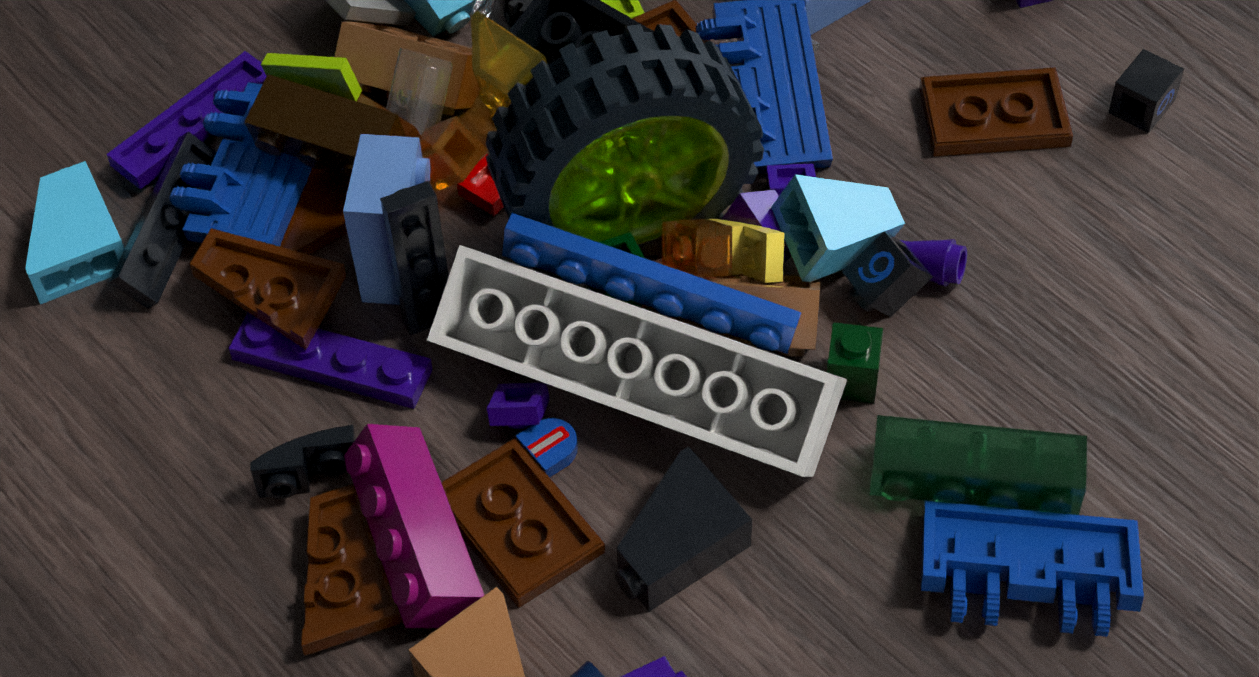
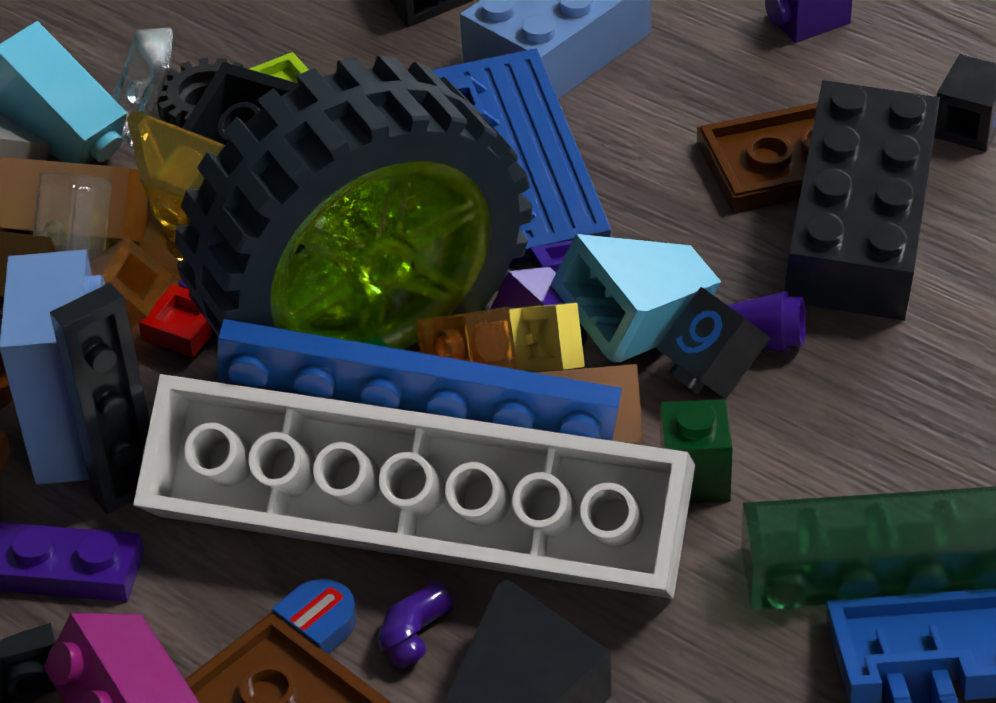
camera: 10 degrees left, 10 degrees down
dark purple plate [487,382,550,429] -> none
none -> dark purple arm [378,580,454,669]
none -> black brick [784,80,940,321]

